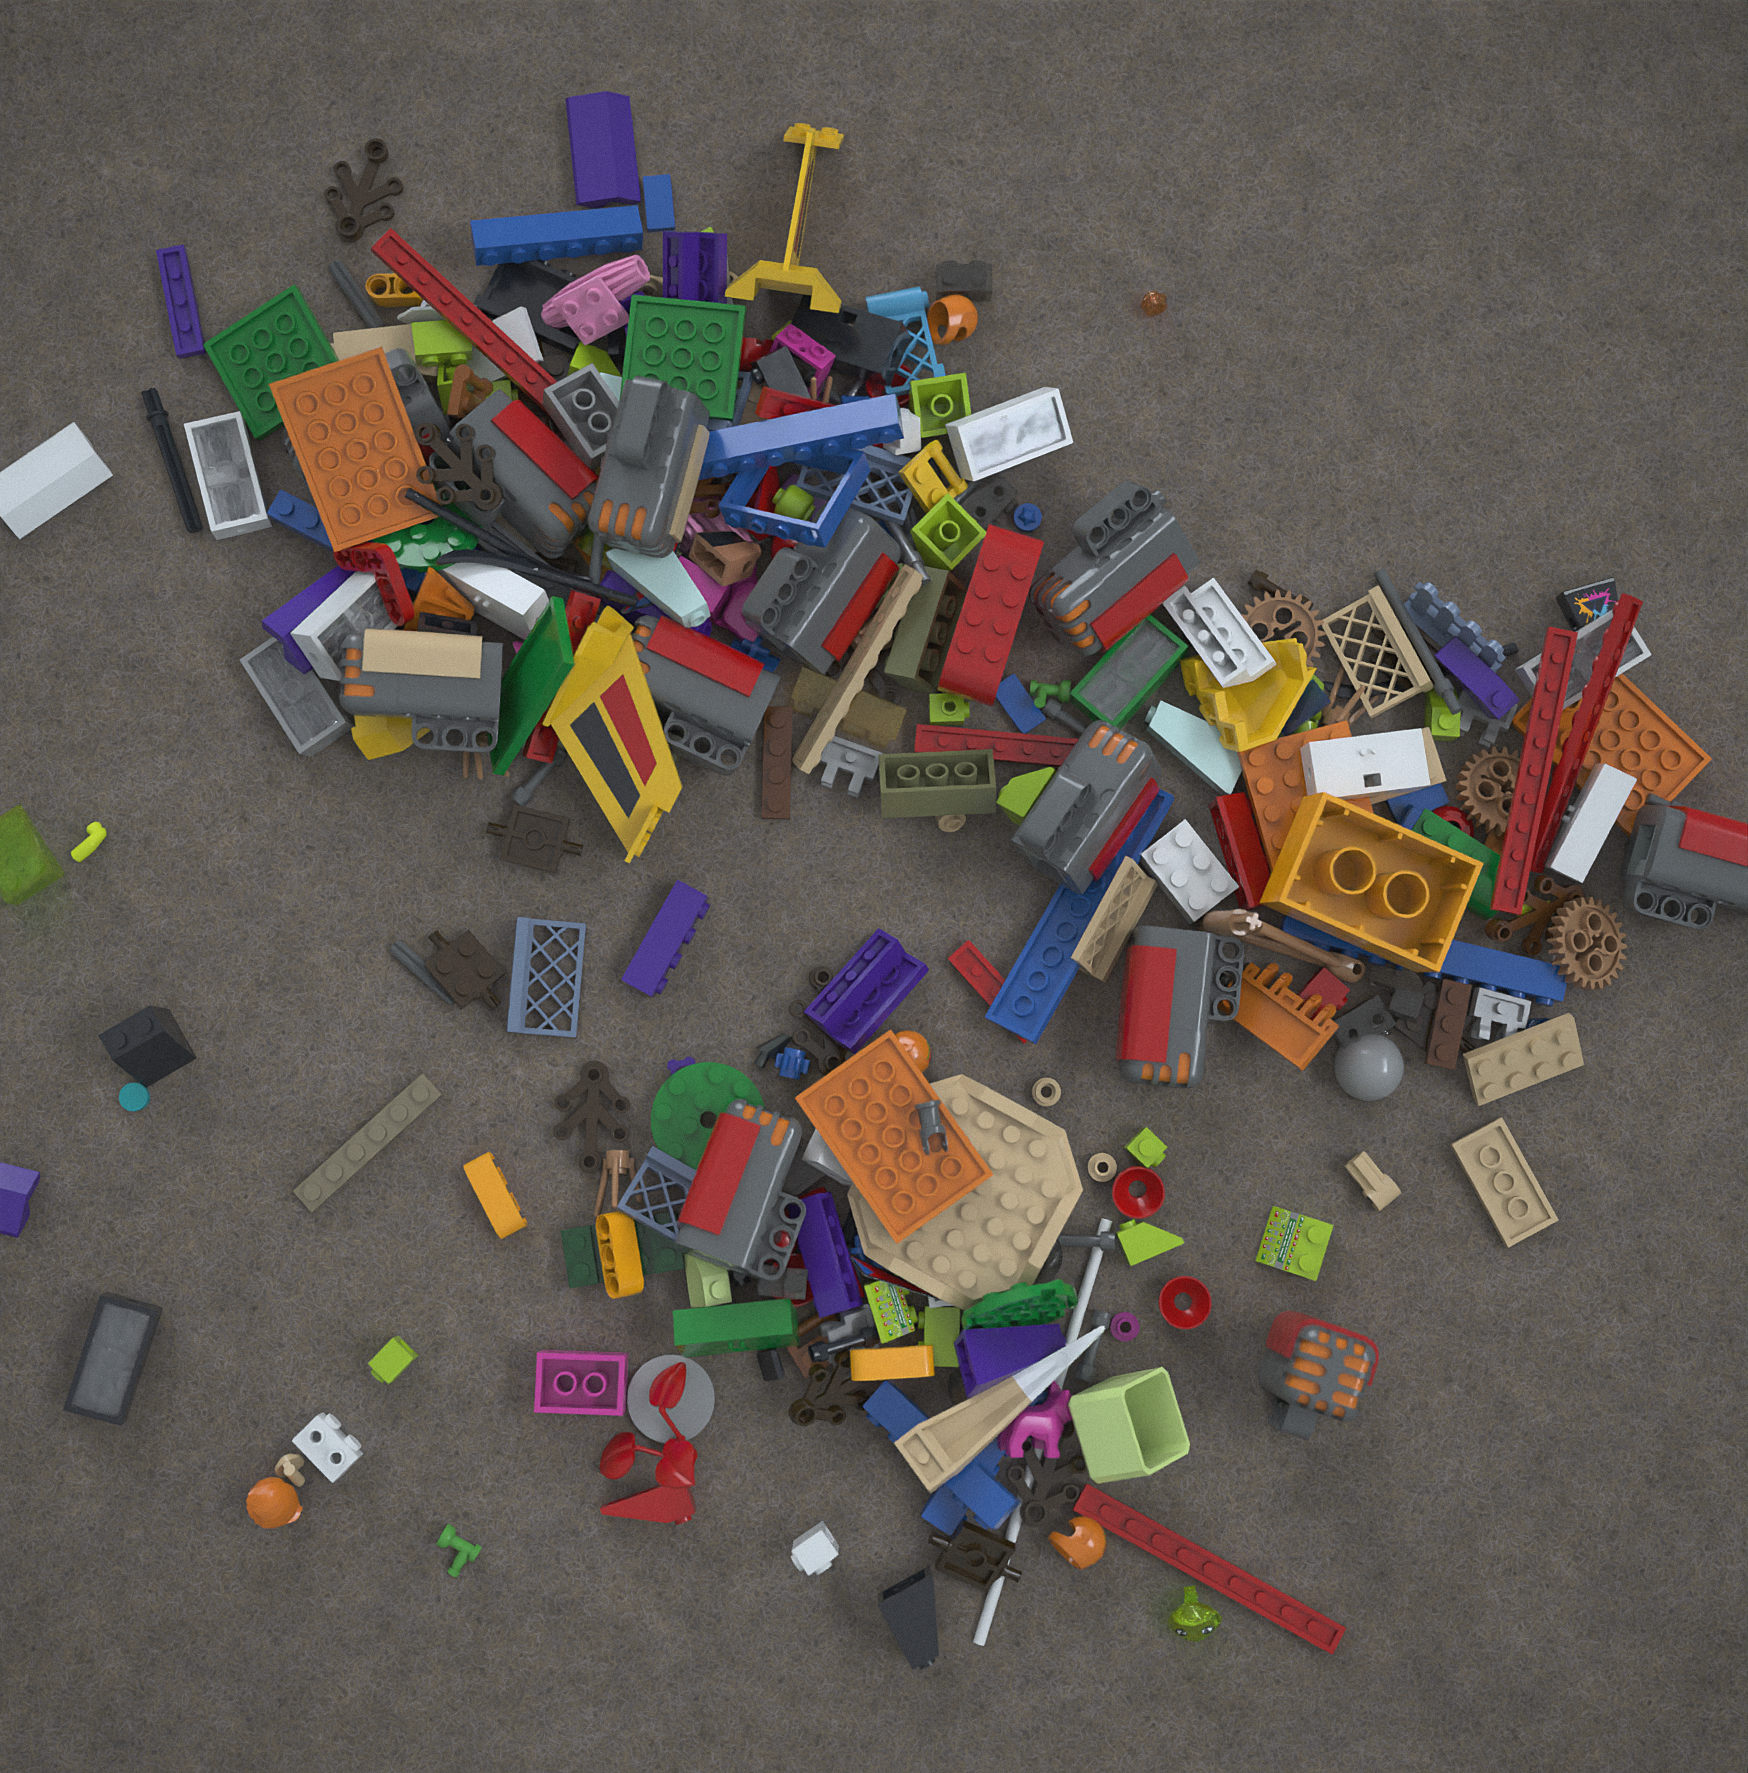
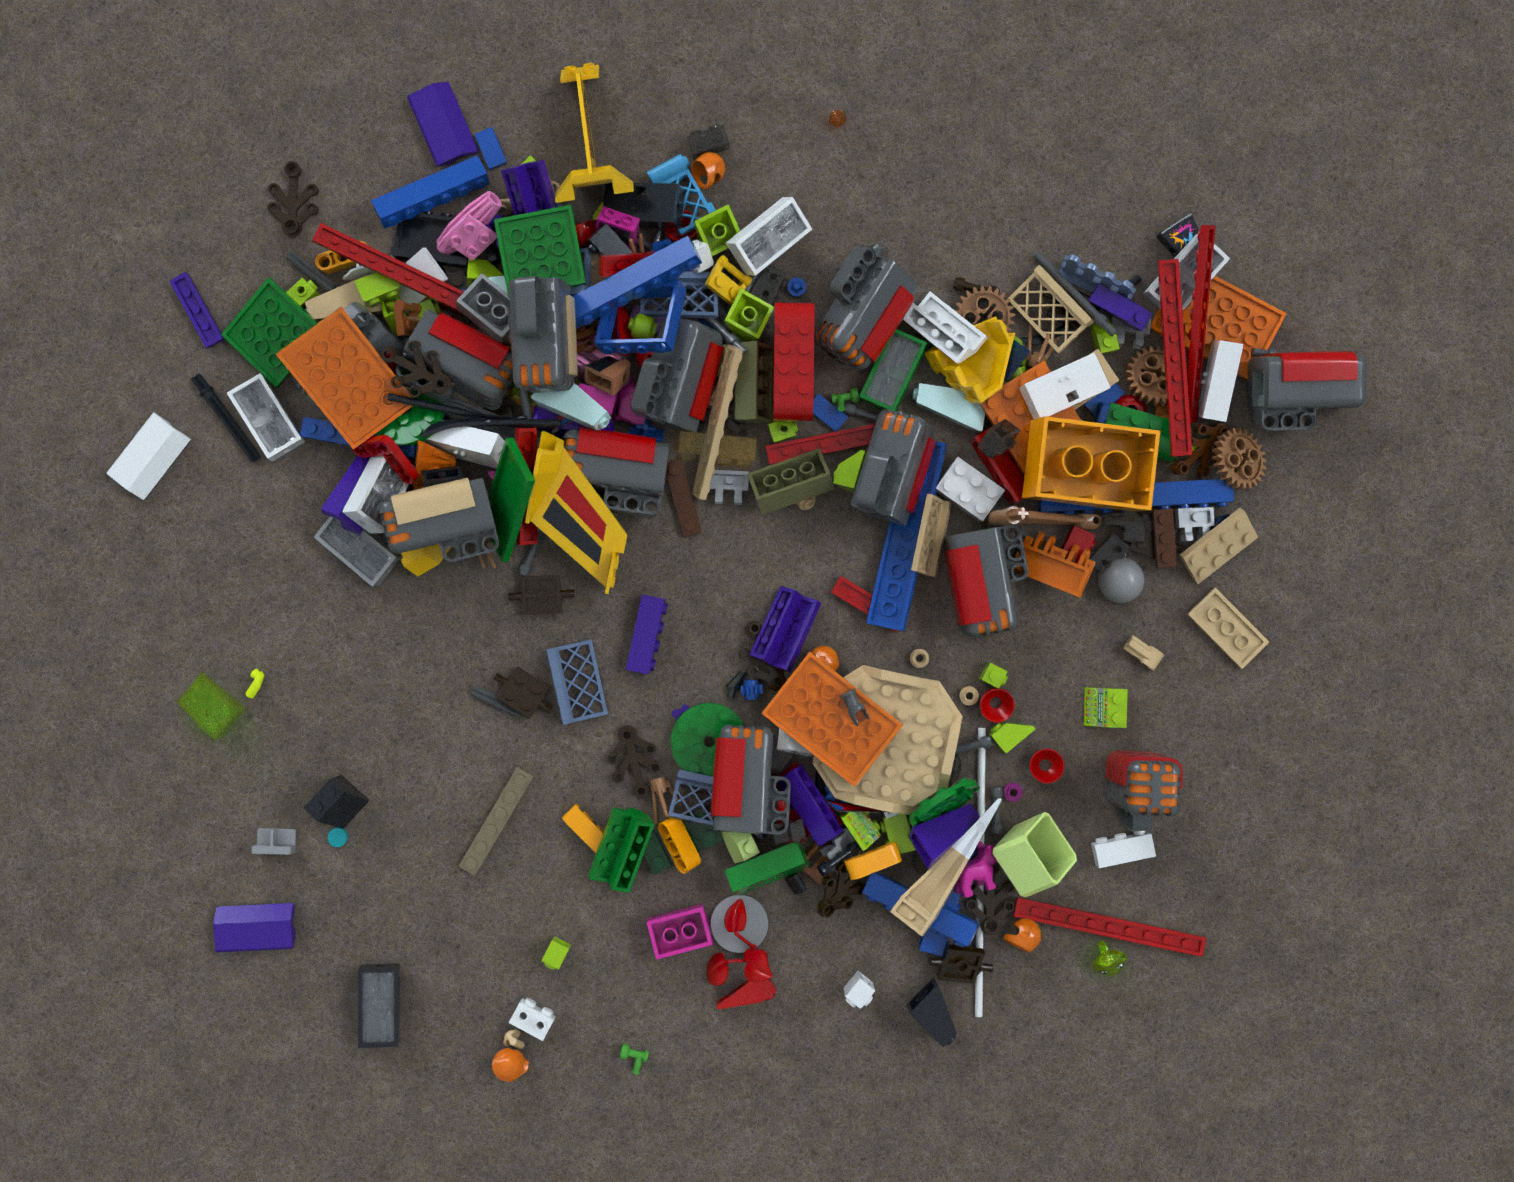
camera: 15 degrees left, 5 degrees up
none -> light grey panel [252,828,296,855]
none -> lime brick [286,277,320,309]
none -> green brick [588,807,655,893]
none -> clear smoke brick [977,419,1021,459]
none -> white brick [1091,831,1156,868]

